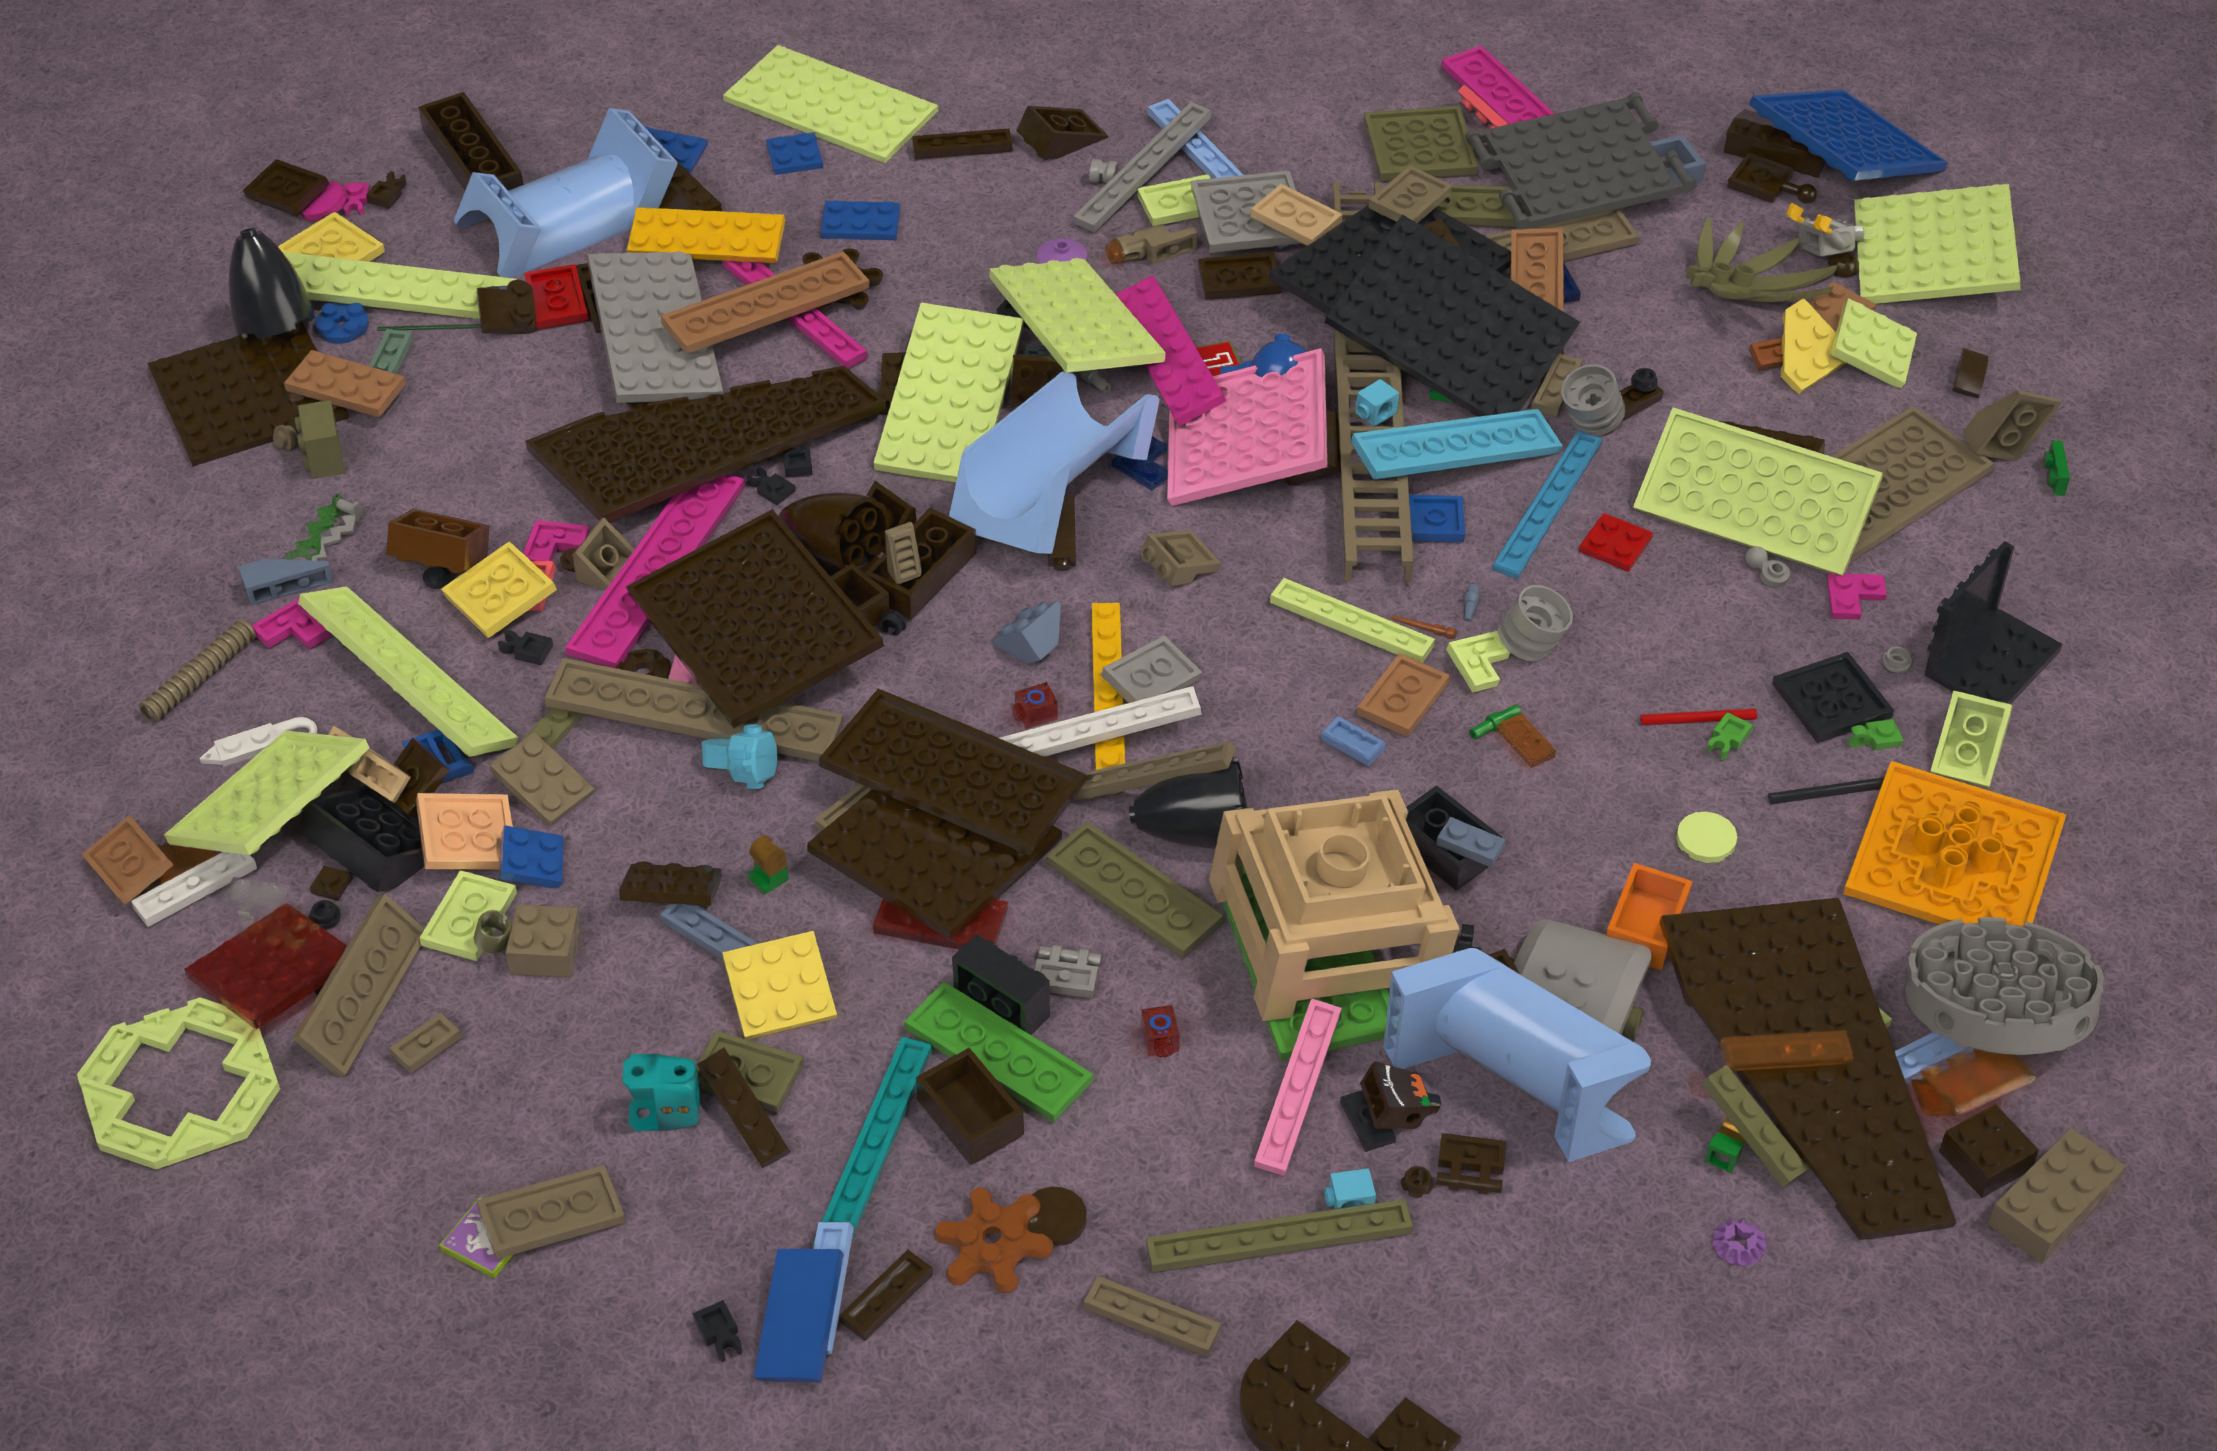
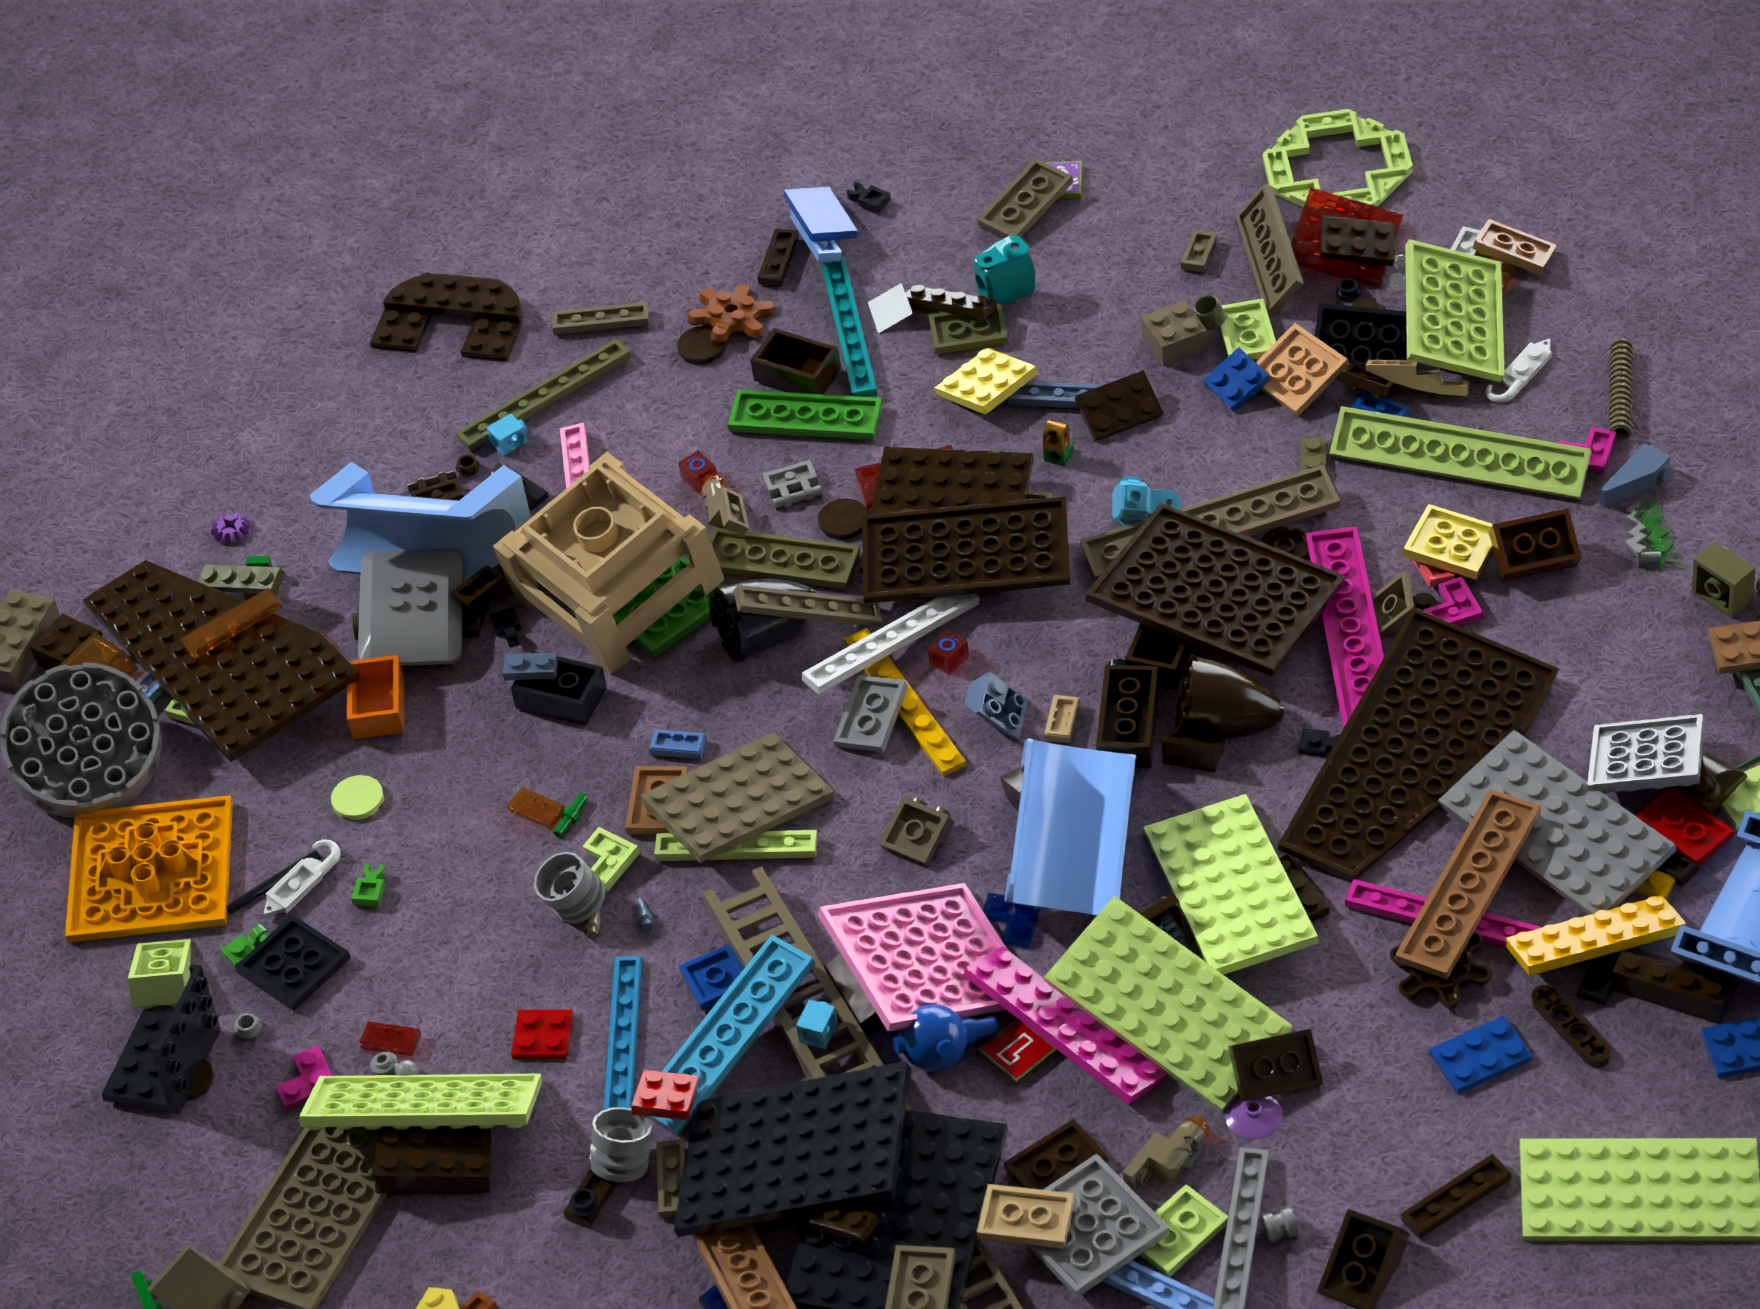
camera: 160 degrees right, 0 degrees up
dark tan plate [489,732,595,826] -> none
black plate [498,630,553,665] -> none
blue plate [766,132,823,175] -> none
black plate [783,448,813,477] -> none
dark tan slope [885,522,921,584] -> none
black brick [952,934,1050,1035] -> none
dark orange piece [1391,615,1457,639] -> none
red piece [1640,708,1757,726] -> none
none -> white plate [264,840,341,917]
none -> clear red plate [359,1021,421,1056]
none -> plate [631,1070,699,1120]
none -> dark tan plate [641,732,834,863]
none -> dark tan plate [701,474,750,535]
none -> dark brown tile [818,498,868,540]
none -> white sticker [868,283,912,333]
none -> tan plate [1044,695,1081,743]
none -> dark brown plate [1228,1028,1324,1103]
none -> dark brown plate [1320,215,1395,267]
none -> dark brown beam [1532,985,1610,1068]
none -> light grey plate [1587,714,1704,794]

